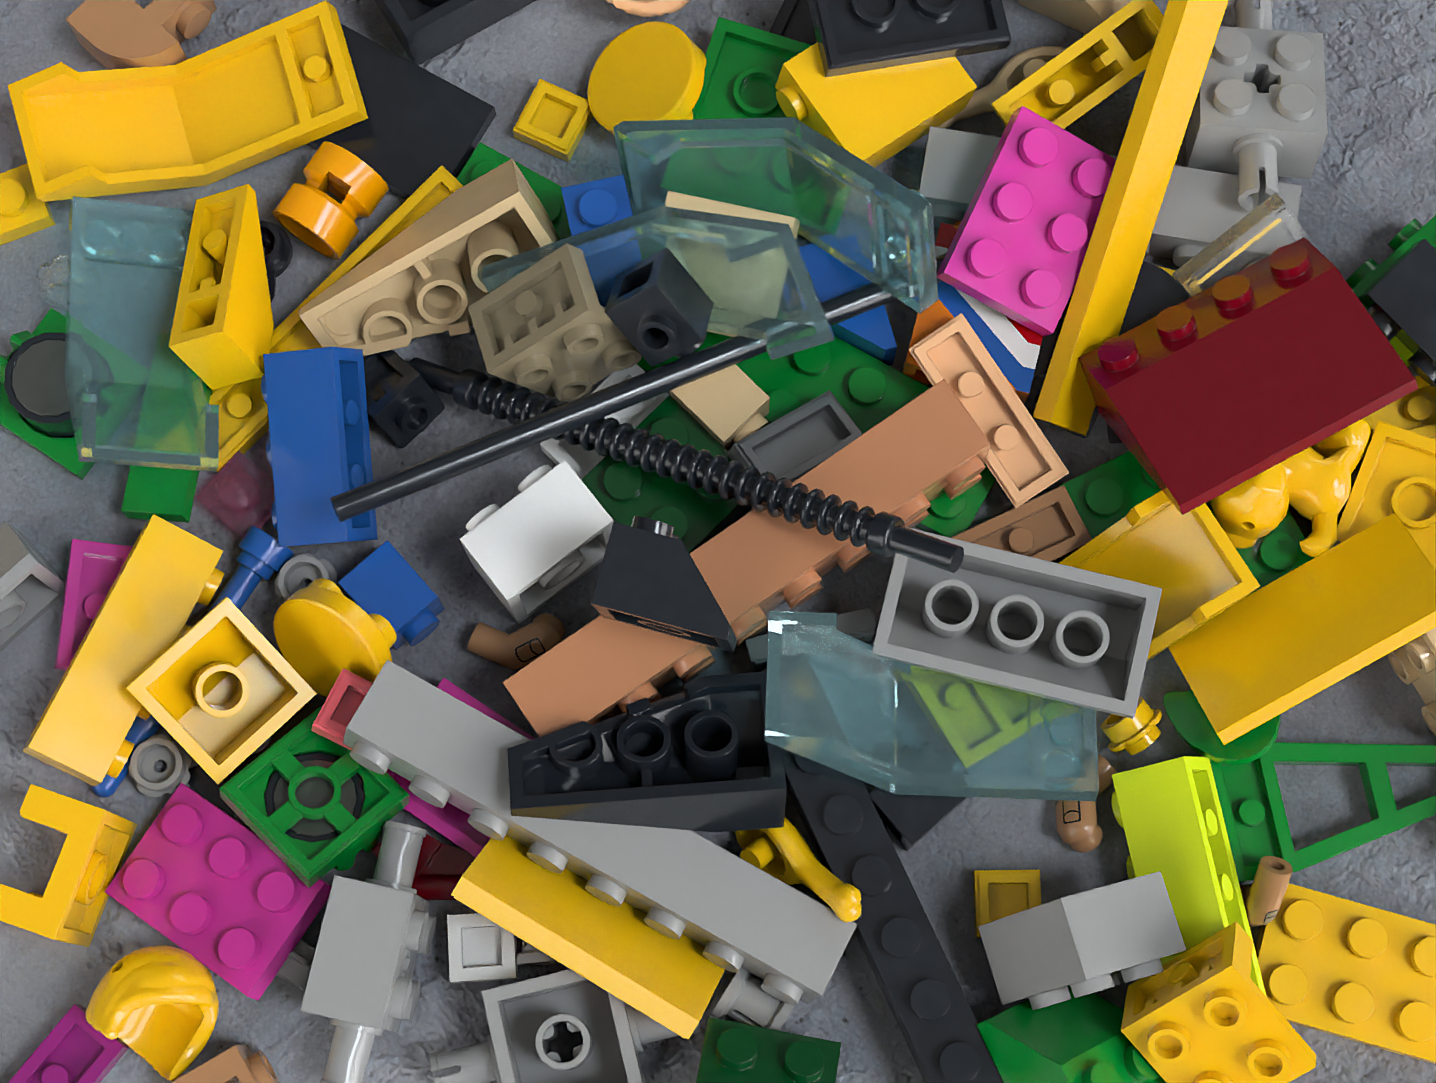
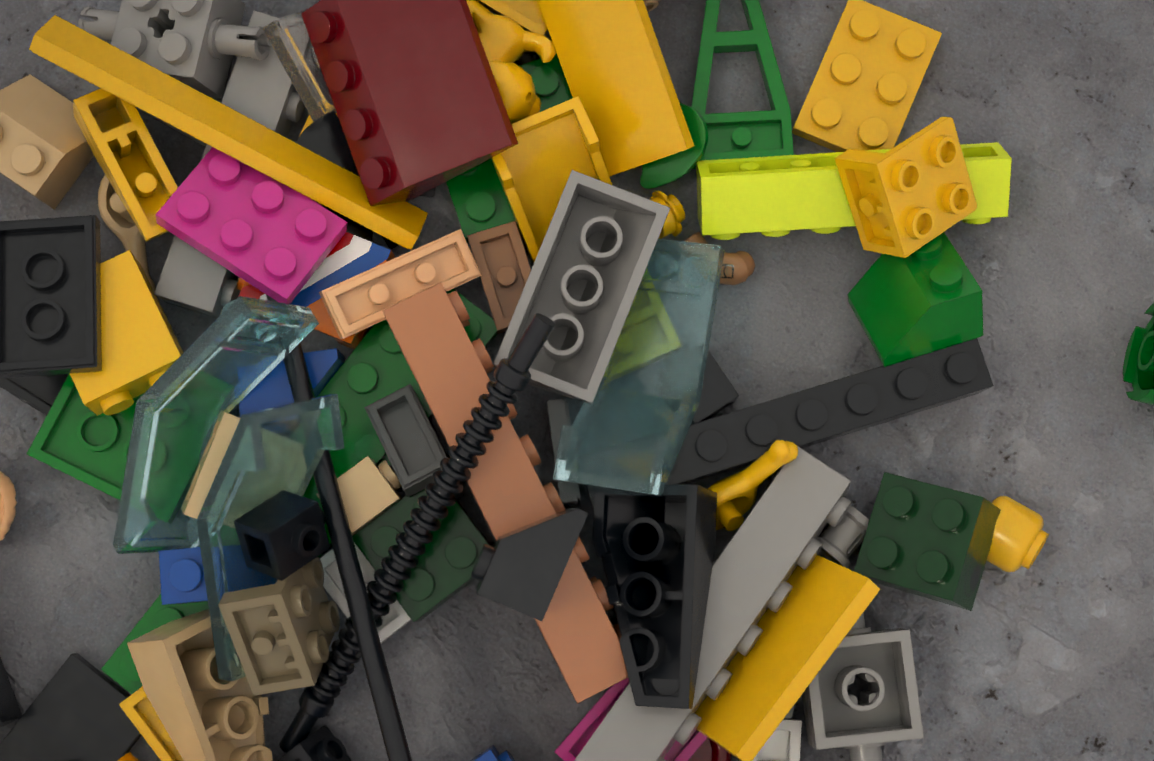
camera: 80 degrees left, 5 degrees up
white brick [460,460,614,625] -> none
medium nougat arm [467,614,565,672] -> none
yellow tile [513,79,593,163] -> none
yellow tile [587,21,707,142] -> none
yellow tile [972,870,1041,938] -> none
light grey brick [978,871,1186,1011] -> none
medium nougat arm [1240,856,1293,927] -> none

